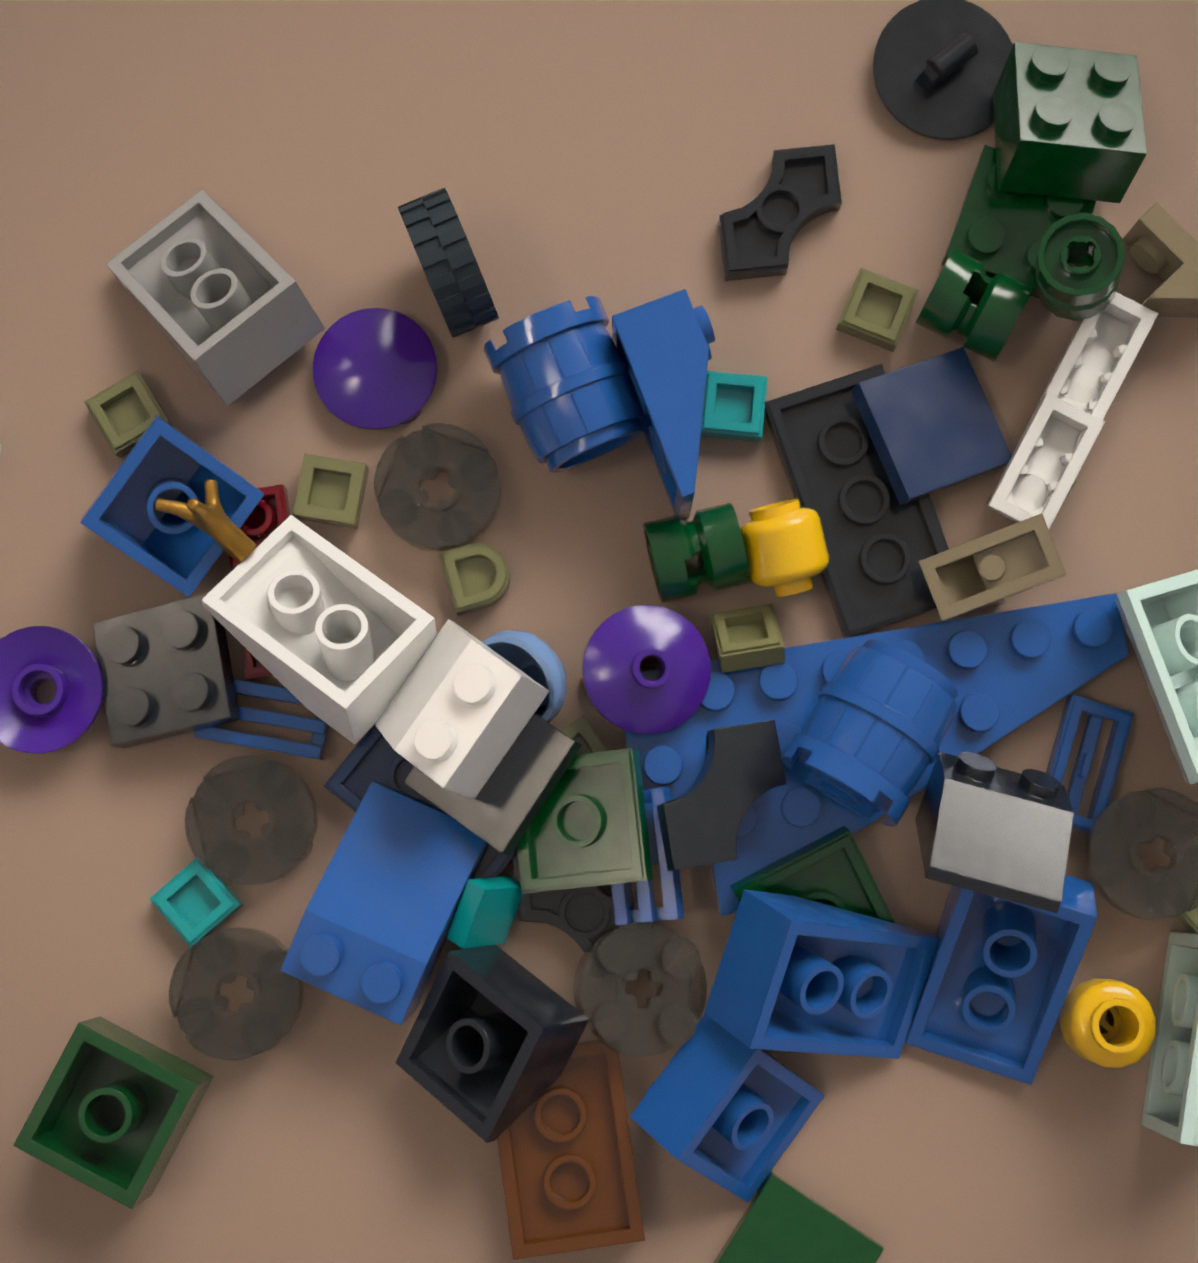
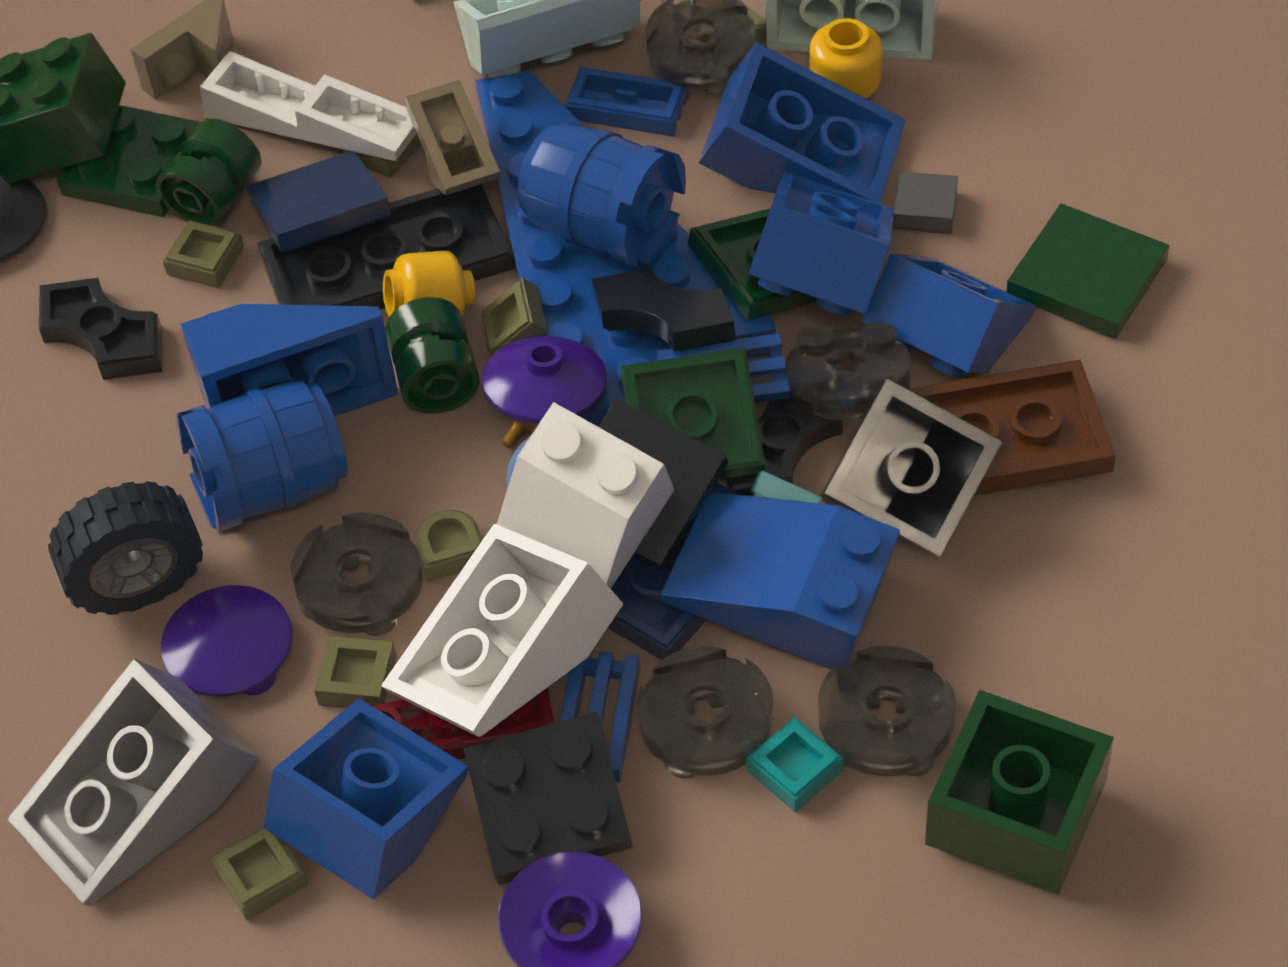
camera: 90 degrees left, 30 degrees down
pearl gold bar [155,479,256,563] -> none
slope [915,752,1074,913] -> none
dark green wheel [1035,213,1125,321] -> none
none -> dark grey tile [893,171,958,233]

